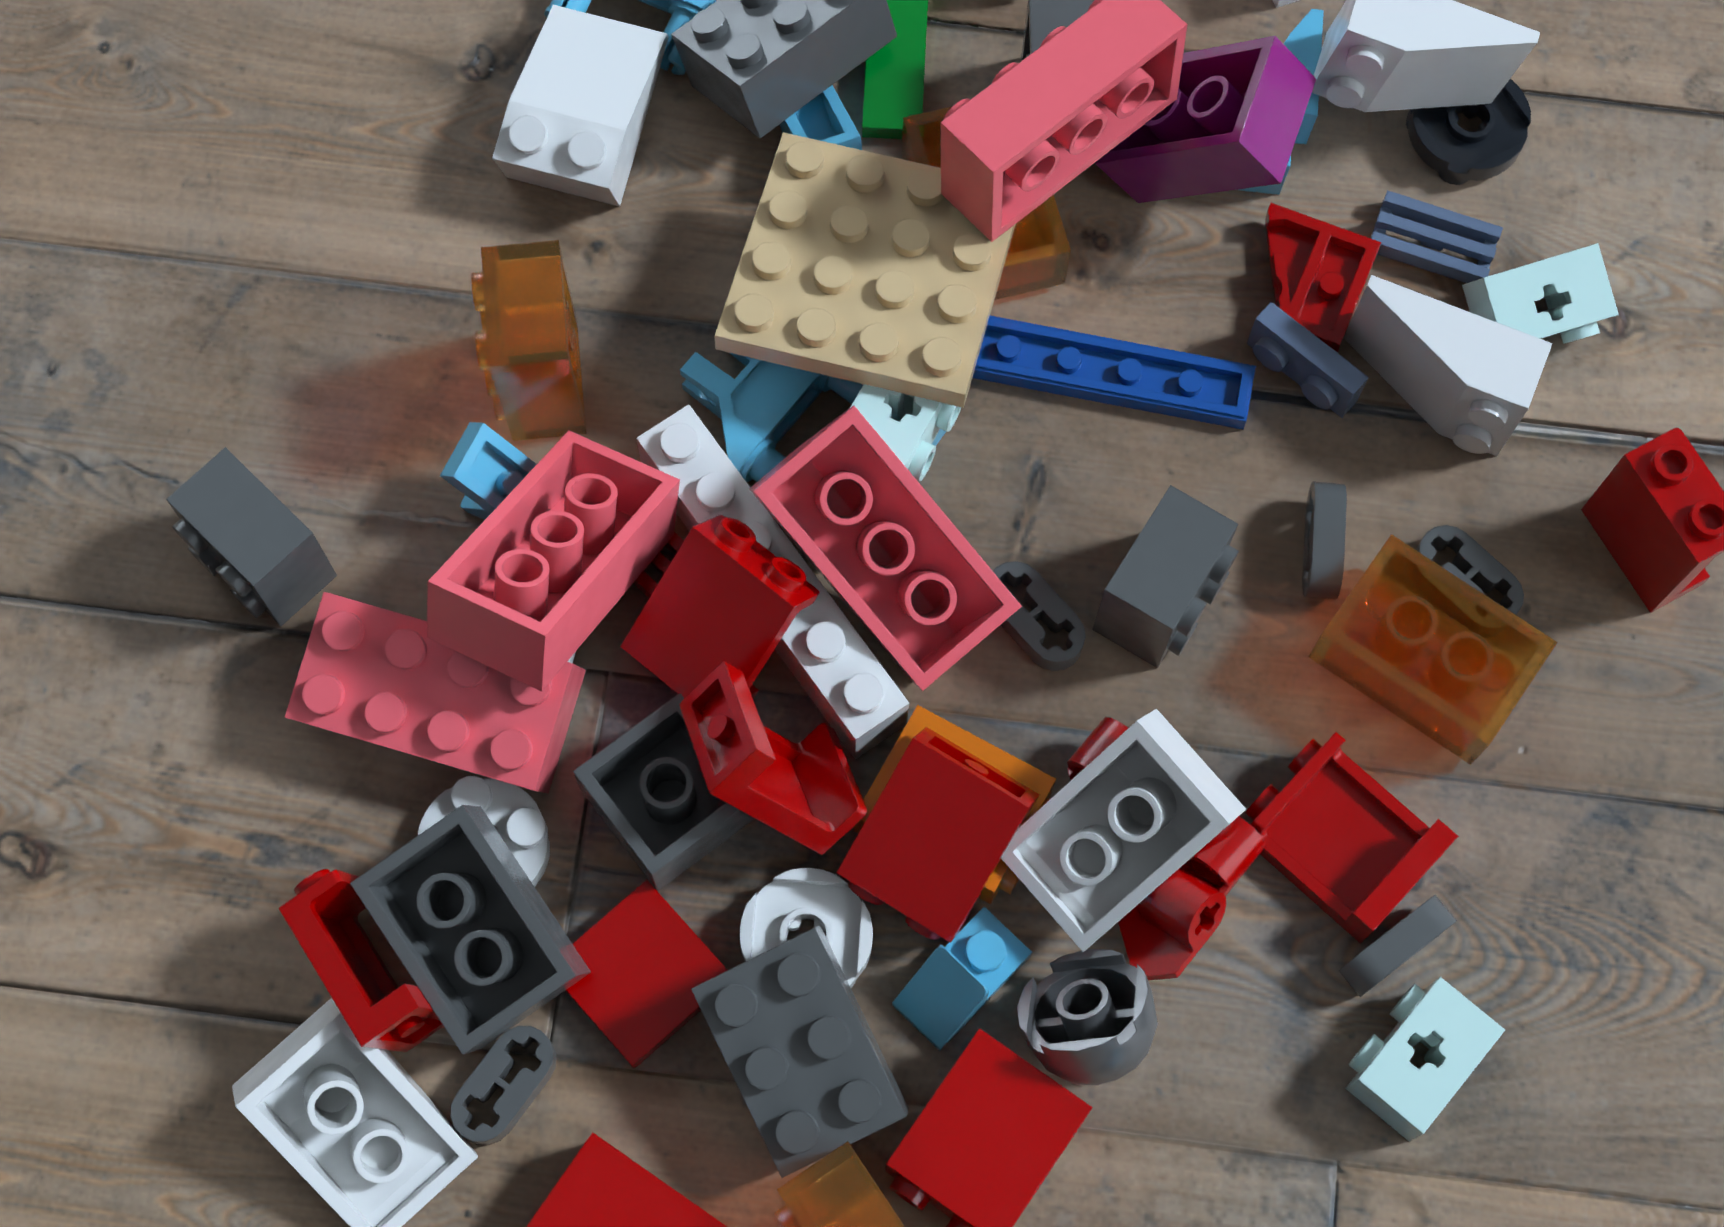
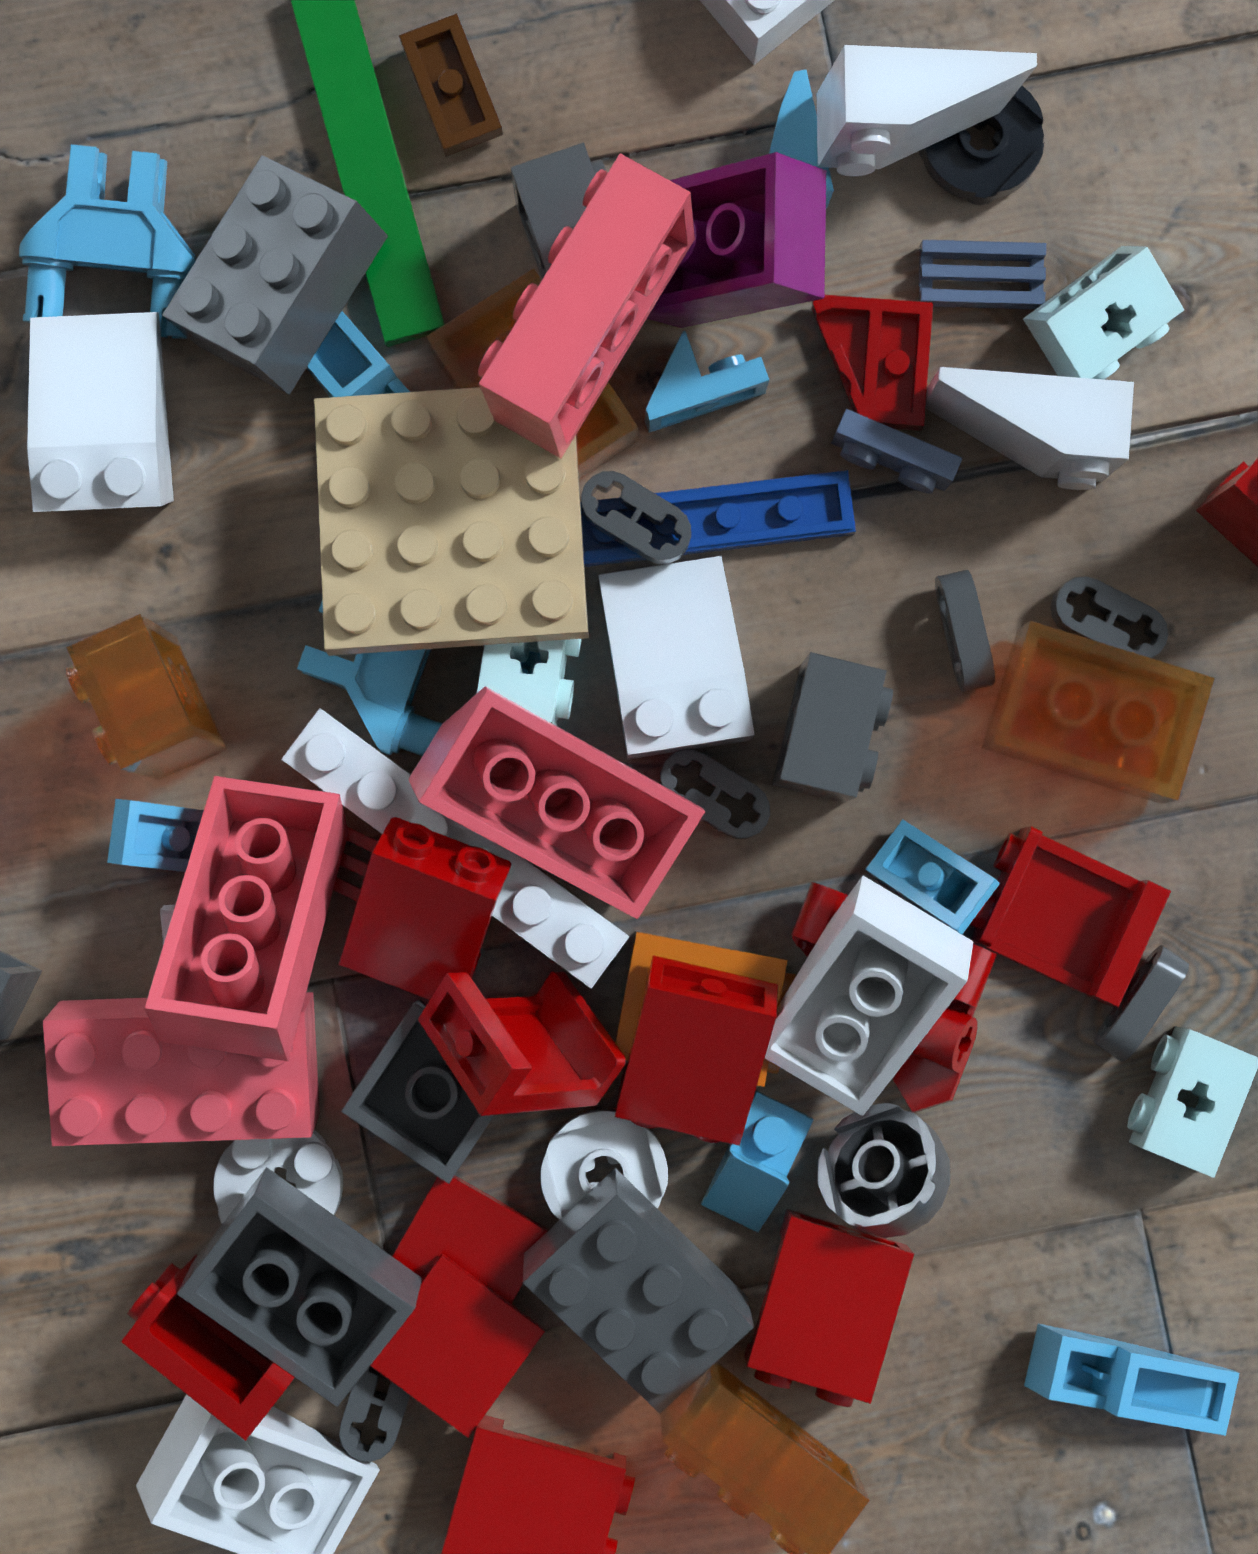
camera: 25 degrees left, 15 degrees up
none -> red tile [370,1253,545,1438]
none -> dark grey beam [581,471,691,564]
none -> white slope [598,556,755,760]
none -> medium azure slope [645,331,769,433]
none -> medium azure slope [865,819,1000,934]

